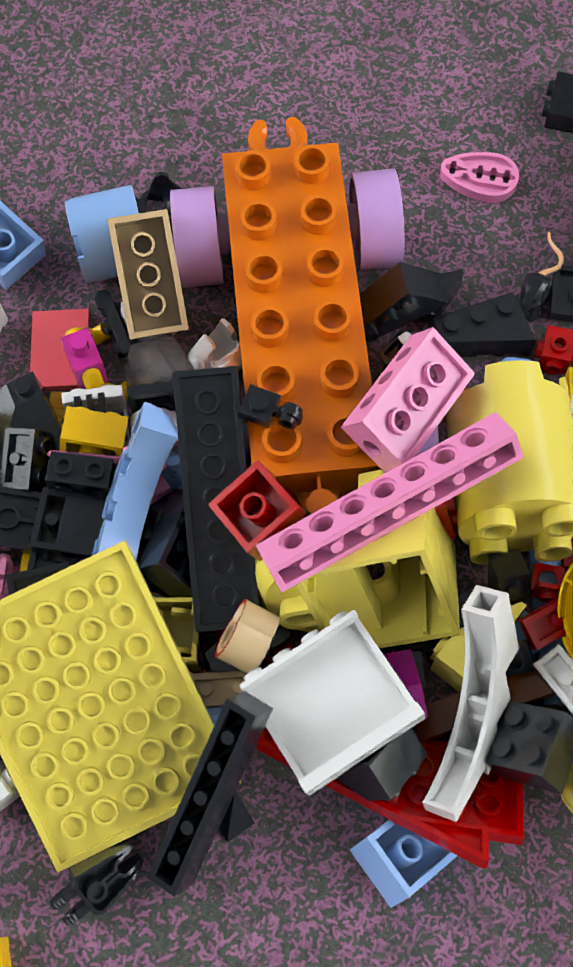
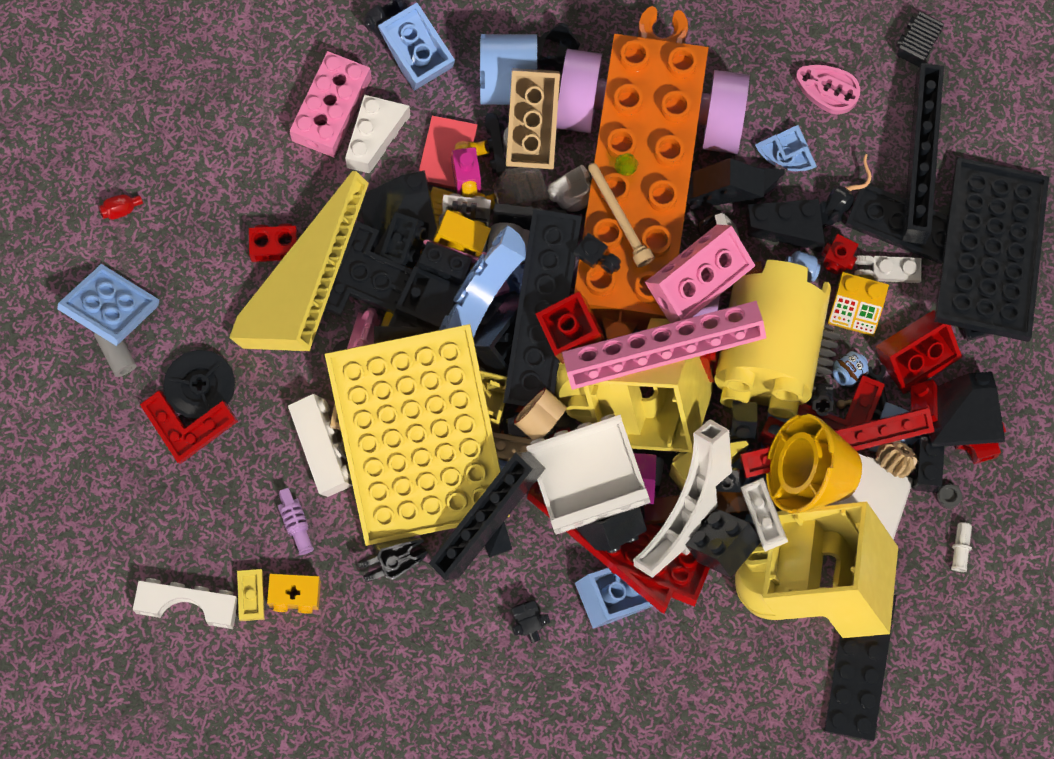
camera: 10 degrees right, 5 degrees up
none -> black piece [510,599,550,643]
none -> tan piece [588,163,655,267]
none -> clear neon green plate [615,153,638,176]
none -> light blue brick [755,125,817,171]

